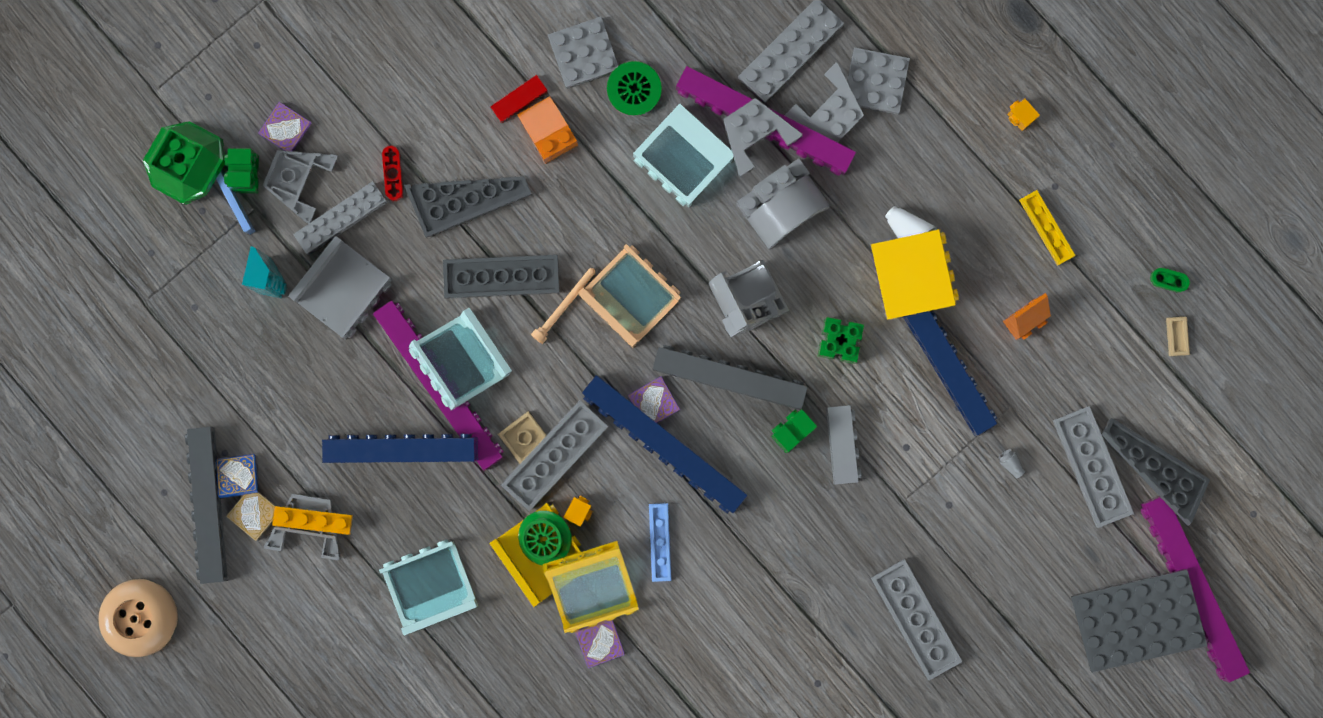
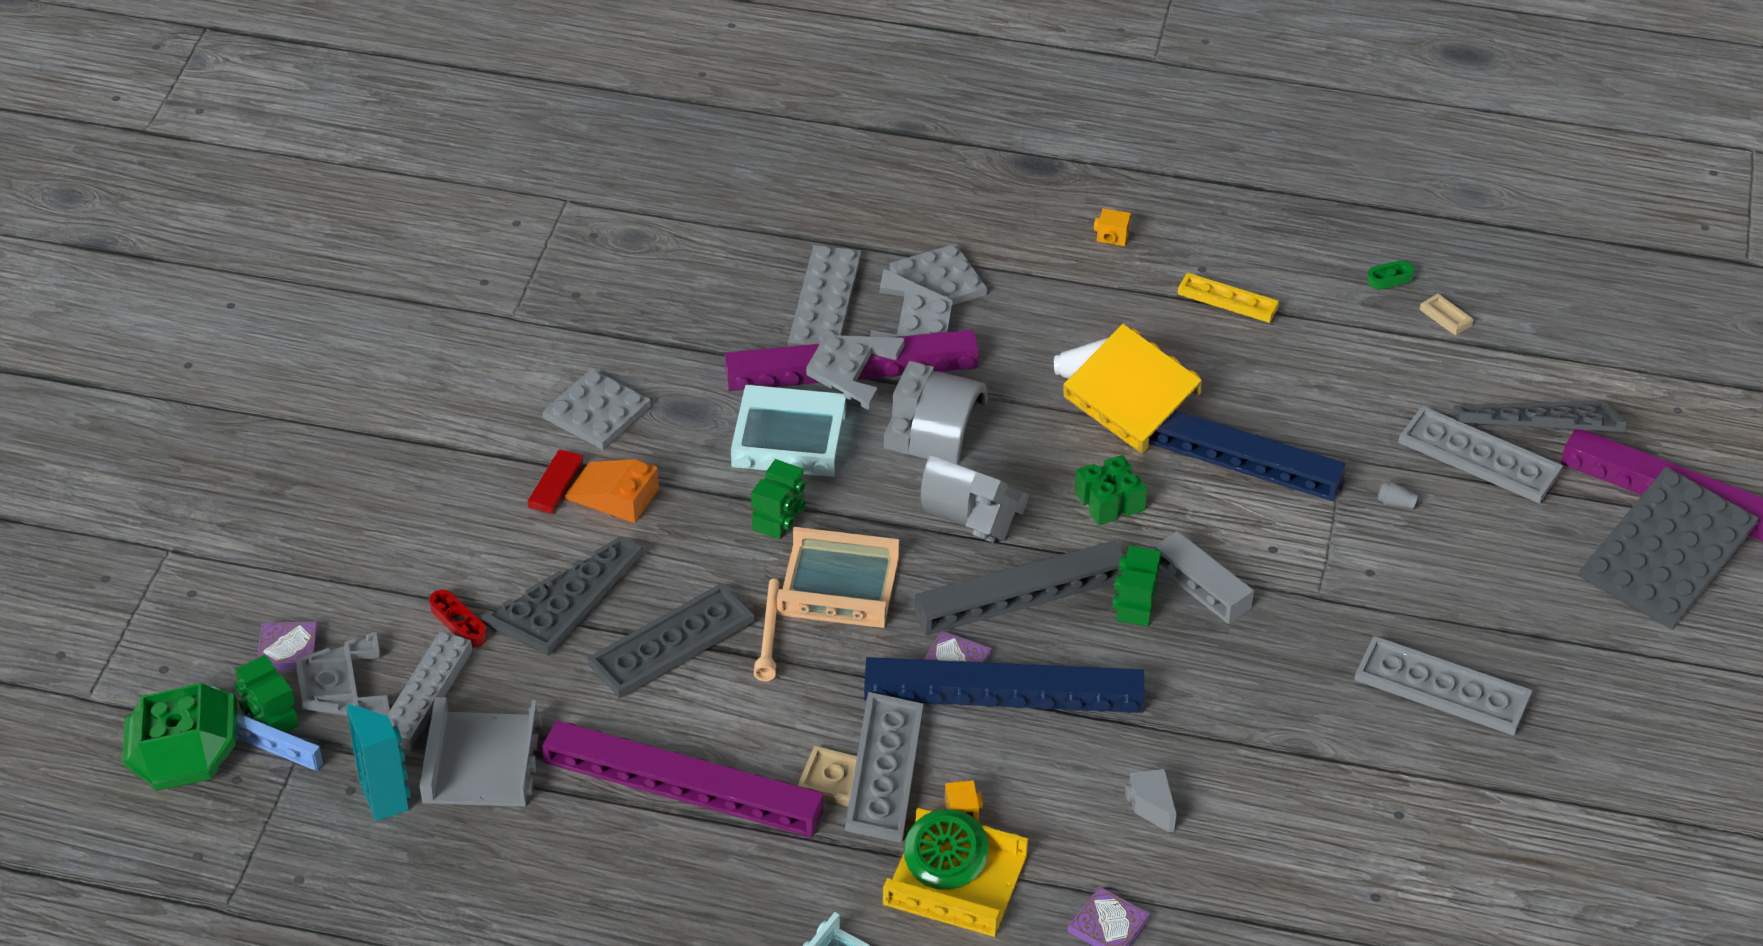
camera: 35 degrees left, 40 degrees down
dark blue brick [322,434,478,463] -> none
panel [409,308,512,411] -> none
clear light blue panel [543,541,639,633] -> none
green piece [607,61,662,116] -> none
light blue tile [649,503,671,582] -> none
orange slope [1003,293,1051,340] -> none
none -> green brick [751,459,806,539]
none -> light grey slope [1125,769,1176,833]

